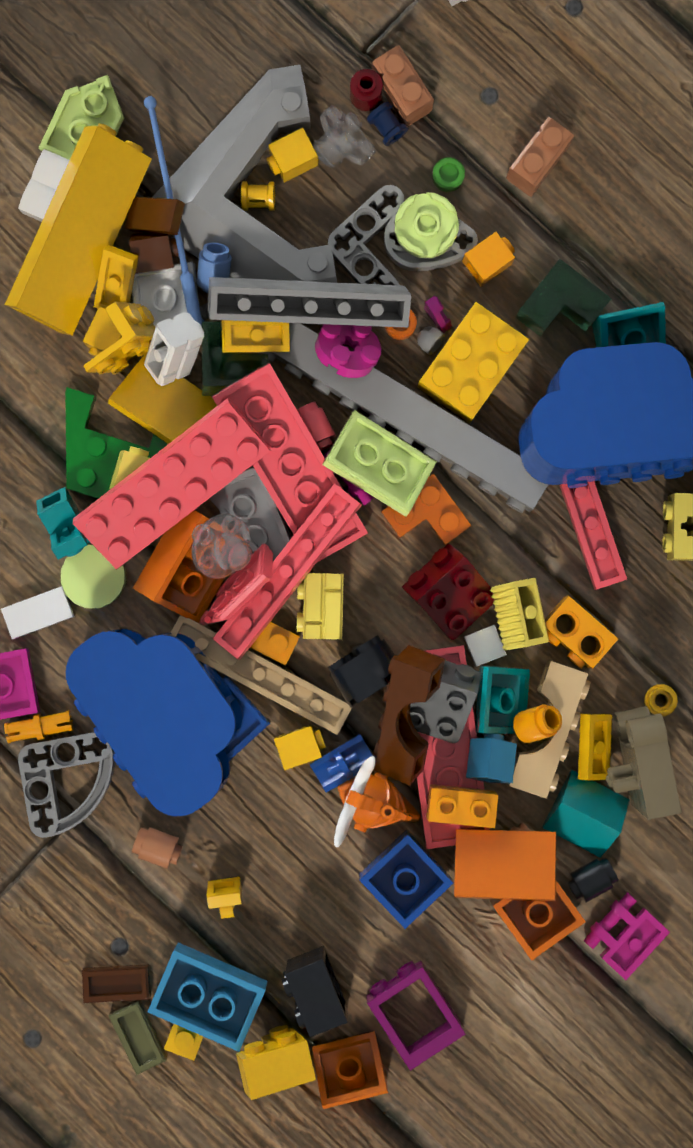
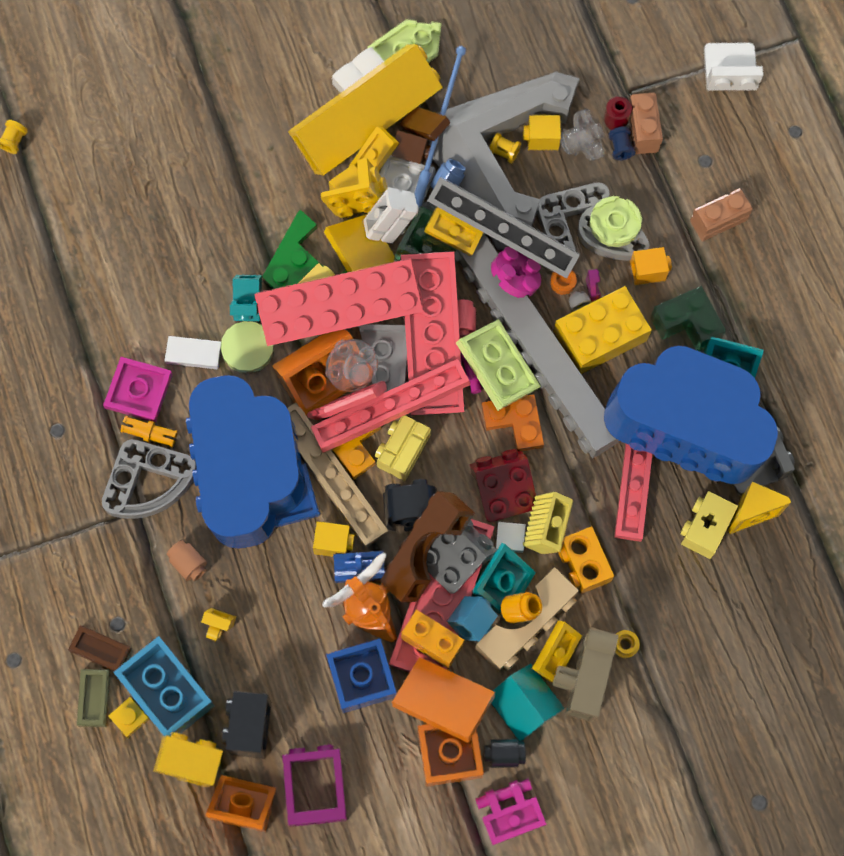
camera: 25 degrees right, 15 degrees down
bright green tile [432,157,465,192] -> none

